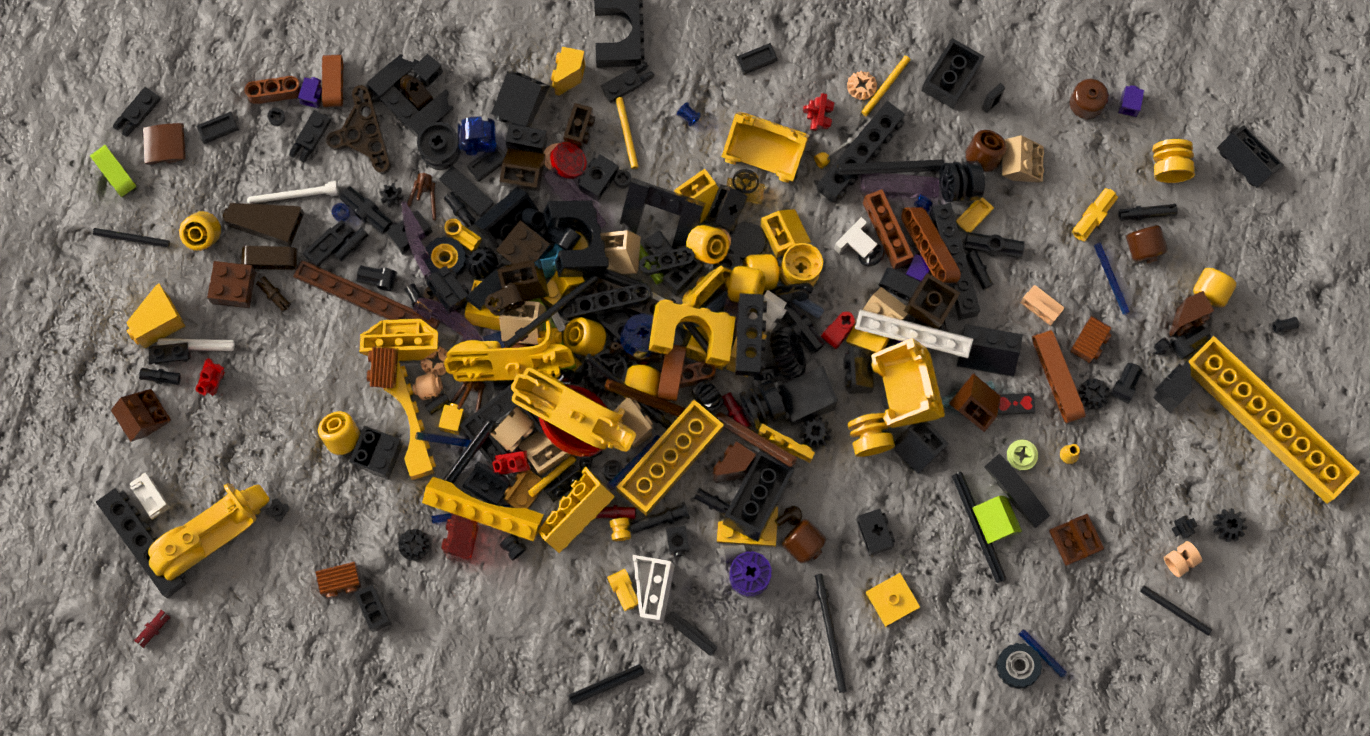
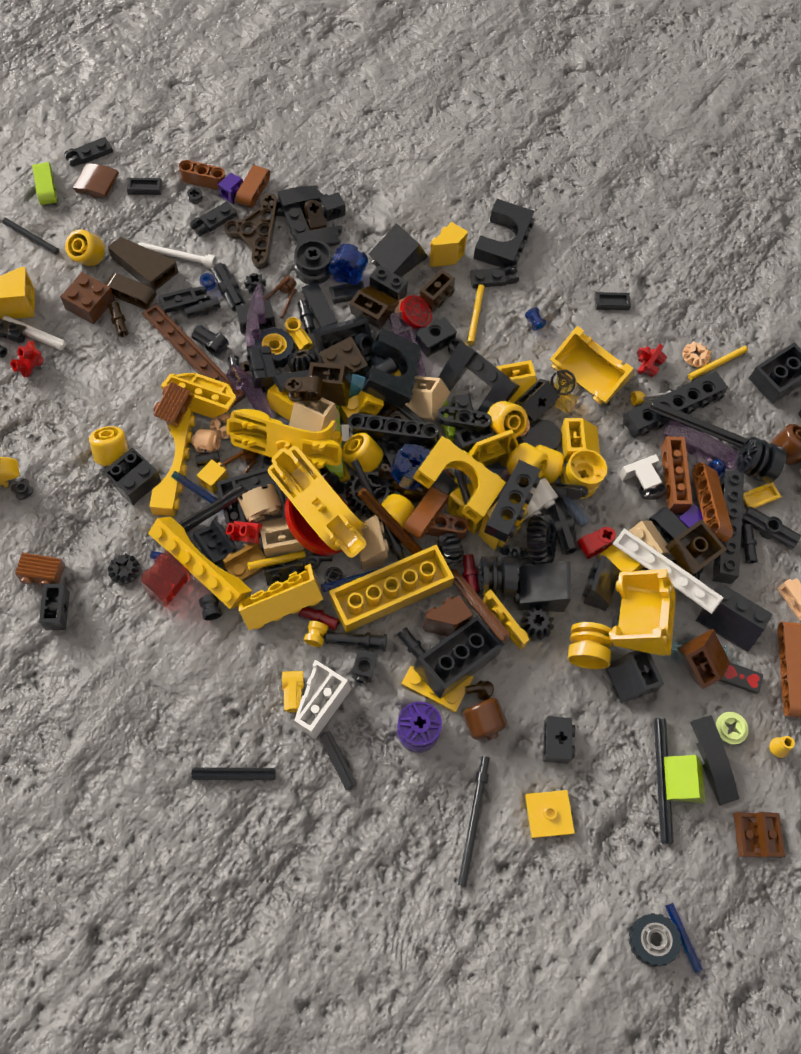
camera: 20 degrees right, 10 degrees down
black bar [504,275,598,348] -> none

